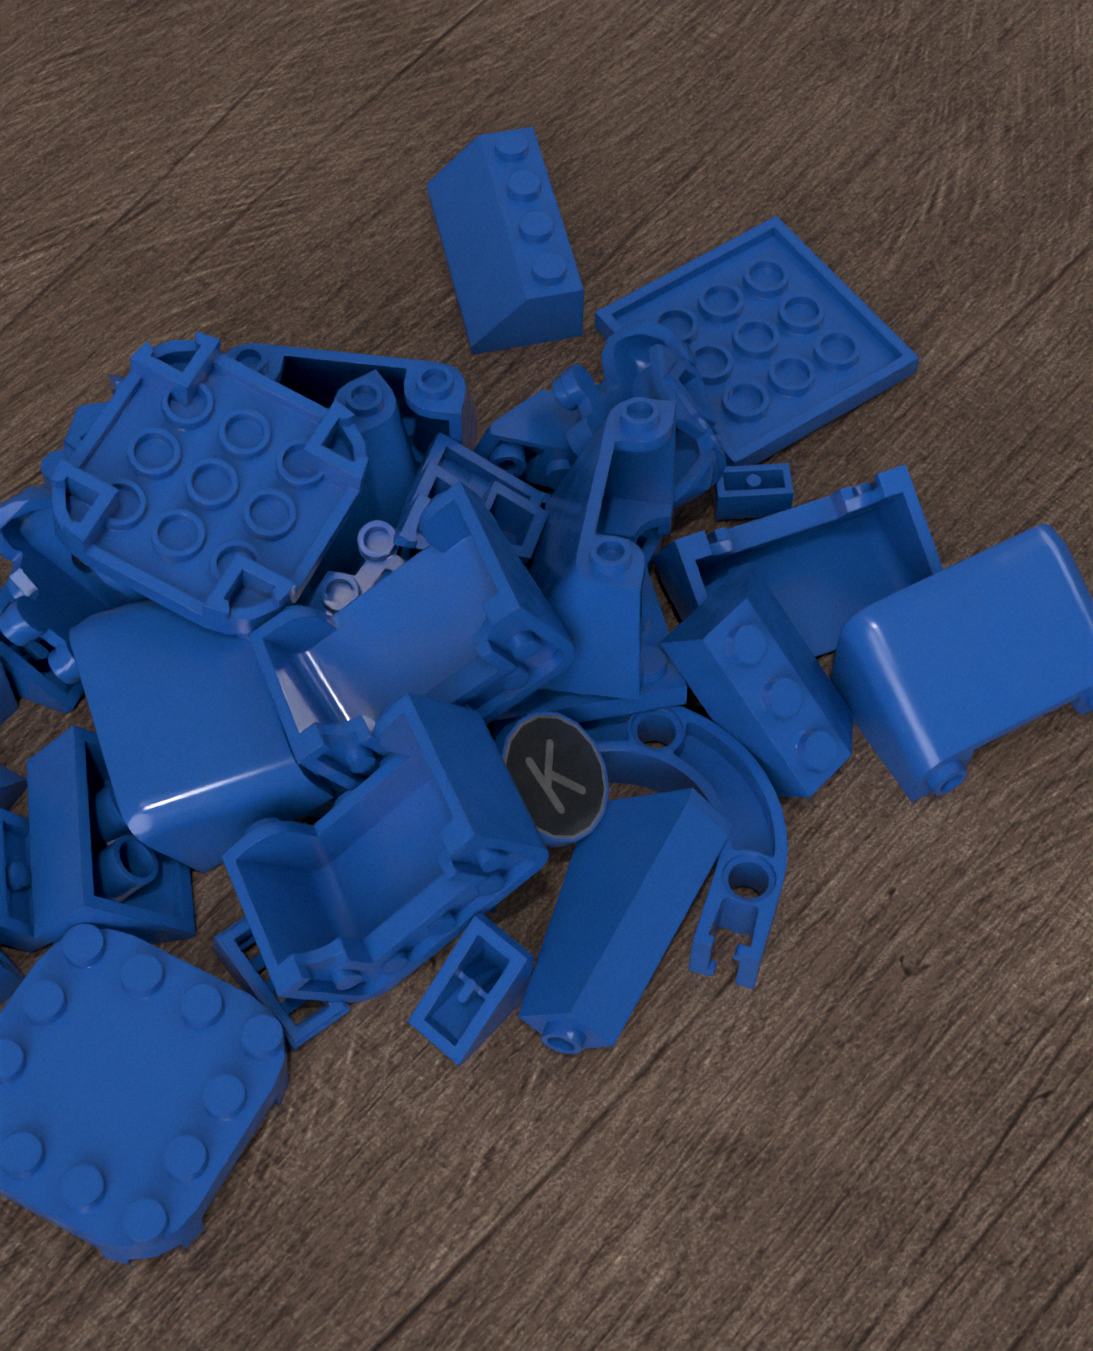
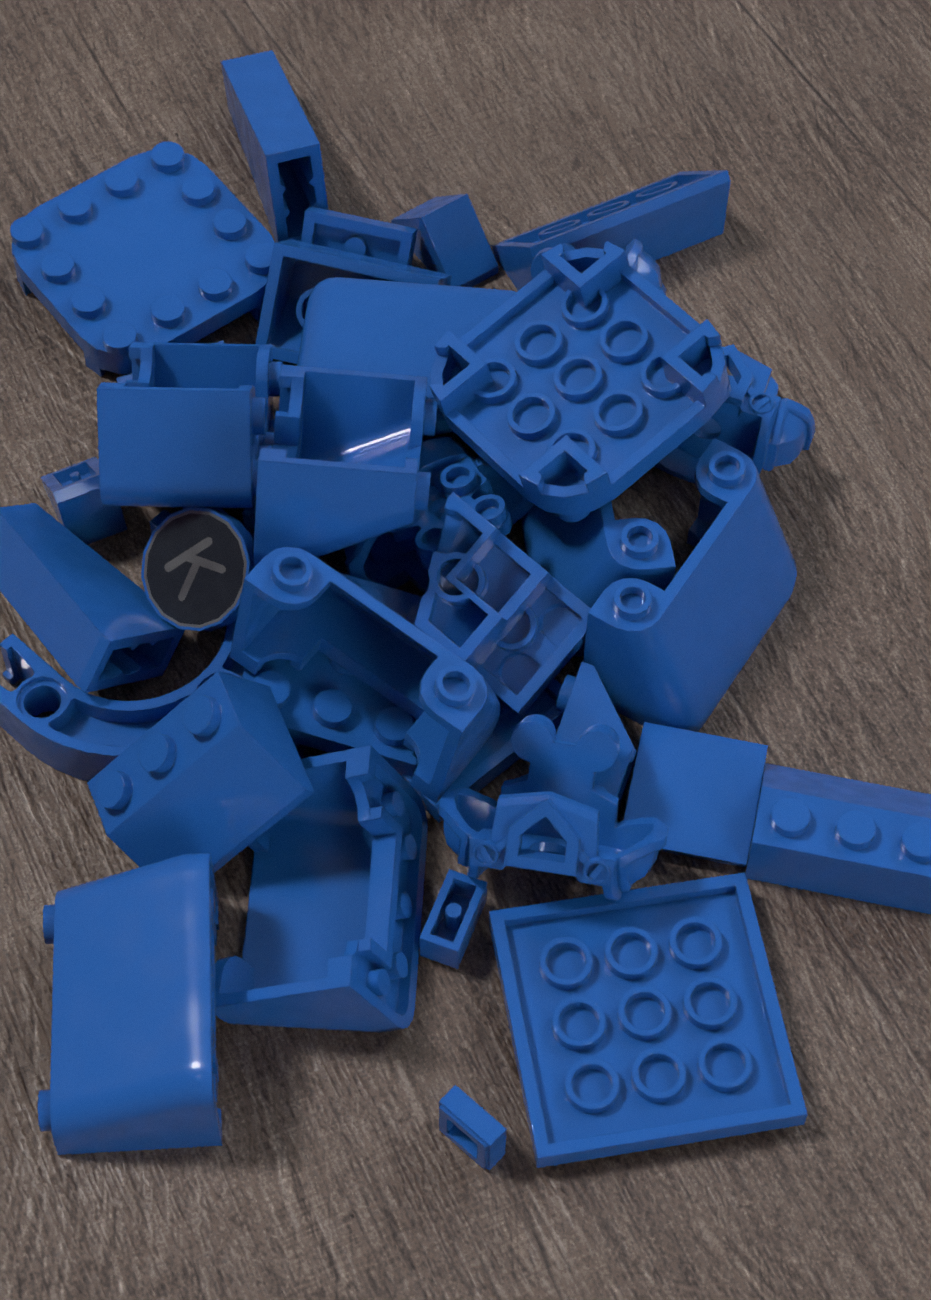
camera: 115 degrees right, 0 degrees up
none -> blue tile [439,1085,507,1171]
none -> blue slope [623,722,768,868]

